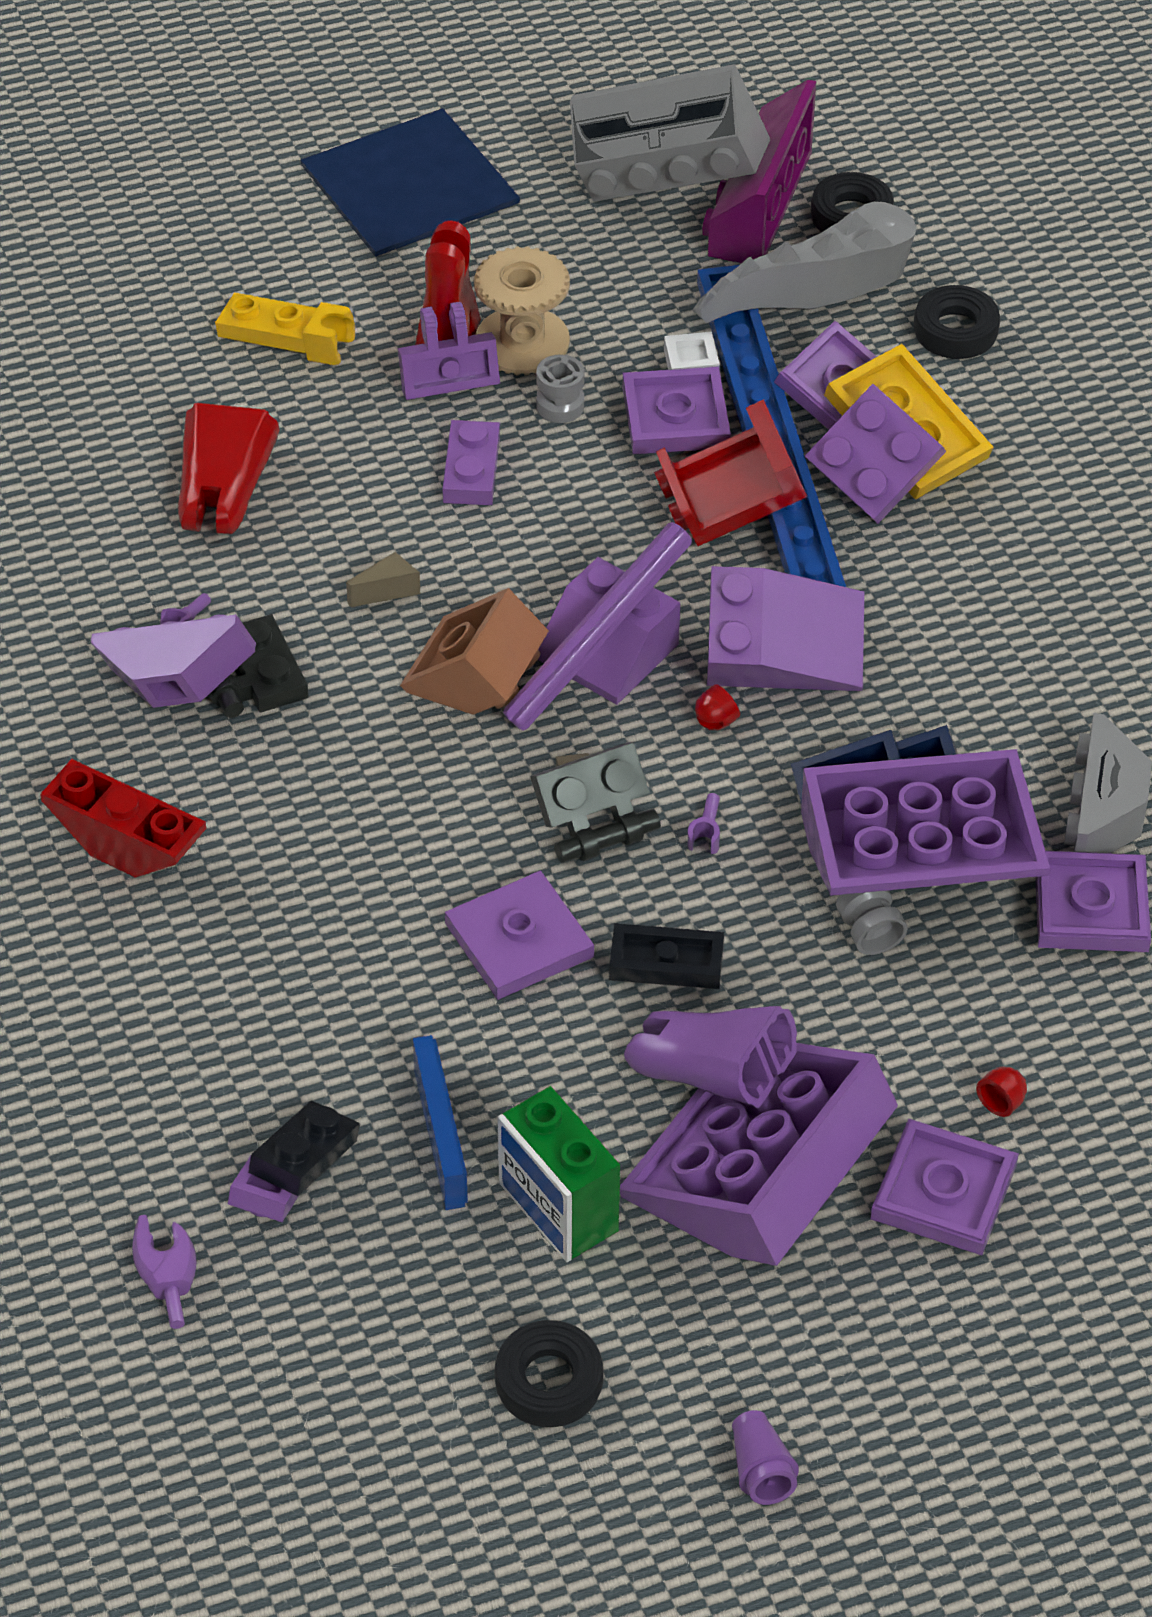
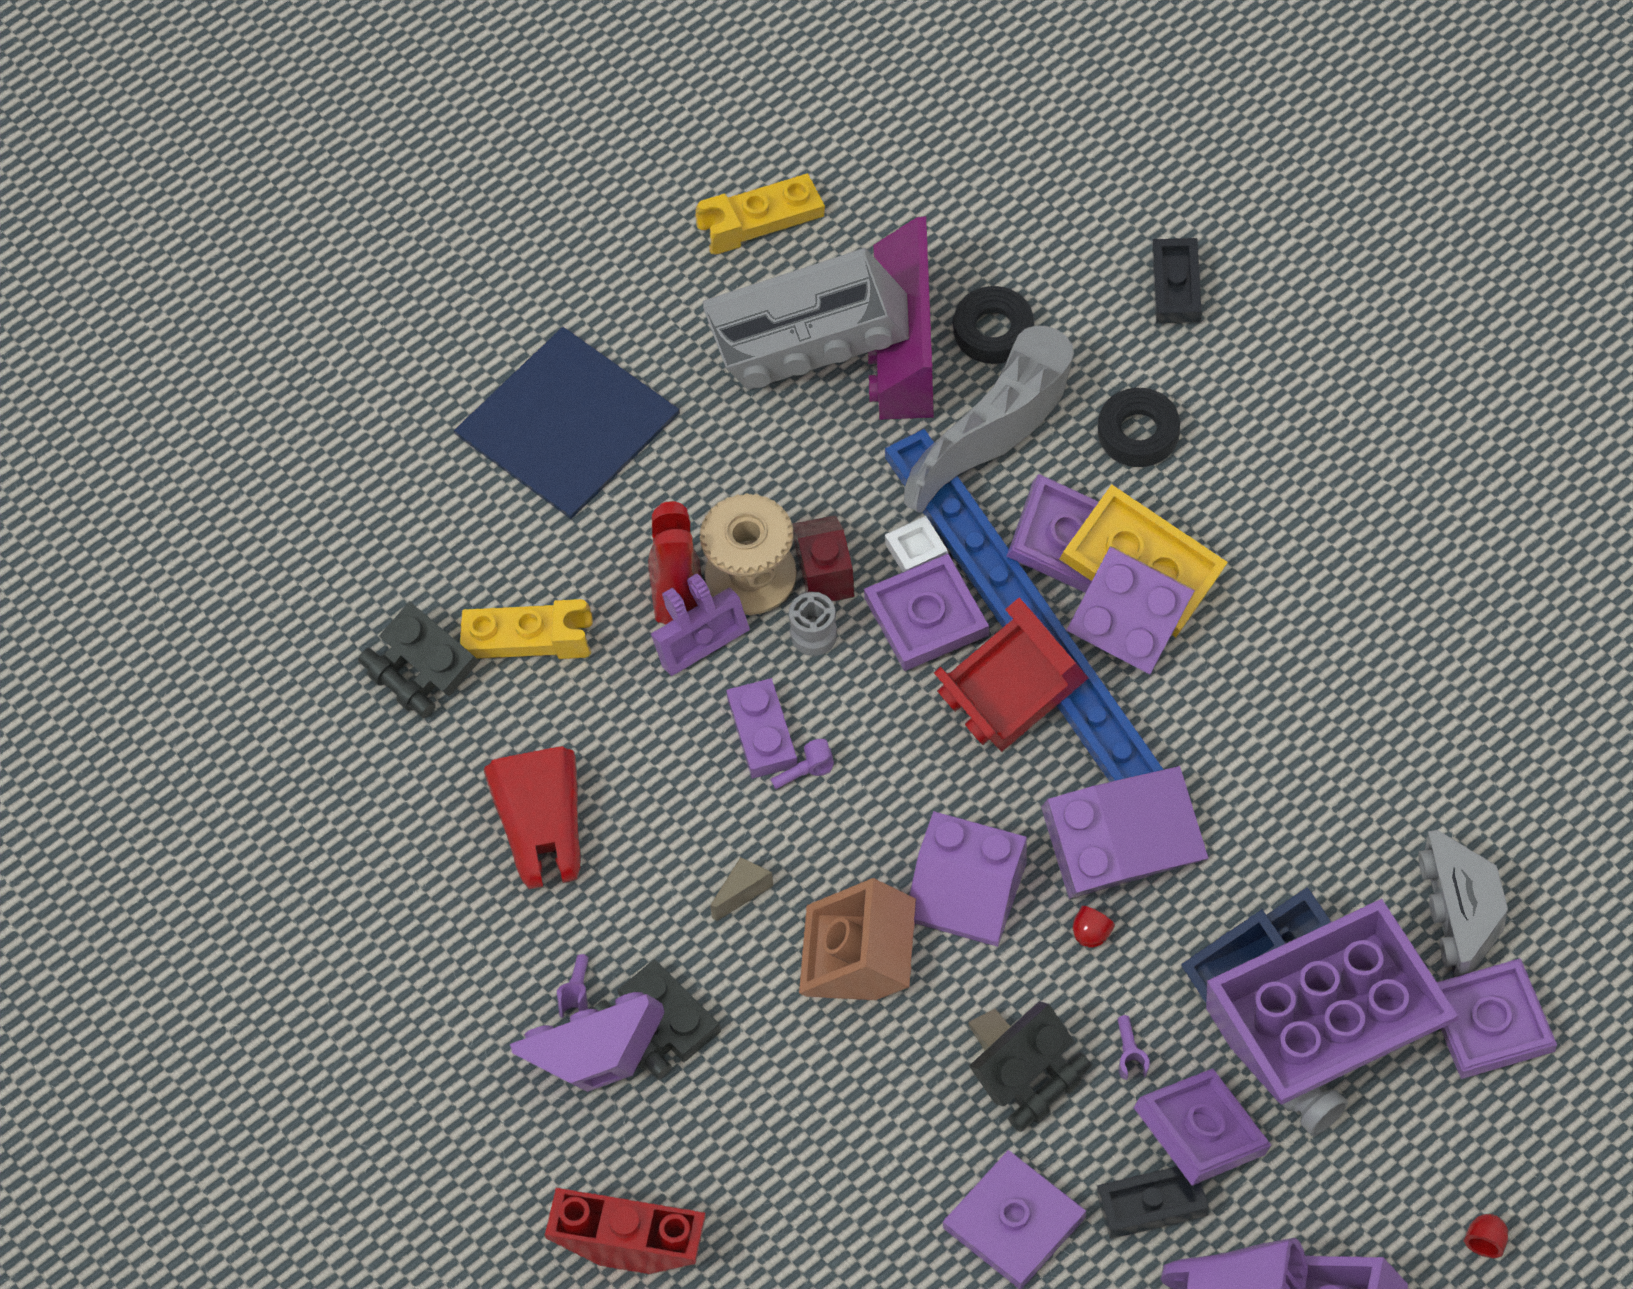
camera: 15 degrees left, 10 degrees up
medium lavender axle [503,522,692,731] -> none
none -> pearl dark grey plate [358,601,480,718]
none -> yellow plate [695,173,825,255]
none -> medium lavender hand [770,739,834,789]
none -> dark red slope [792,515,855,602]
none -> medium lavender plate [1133,1068,1272,1185]
none -> black plate [1152,238,1202,323]

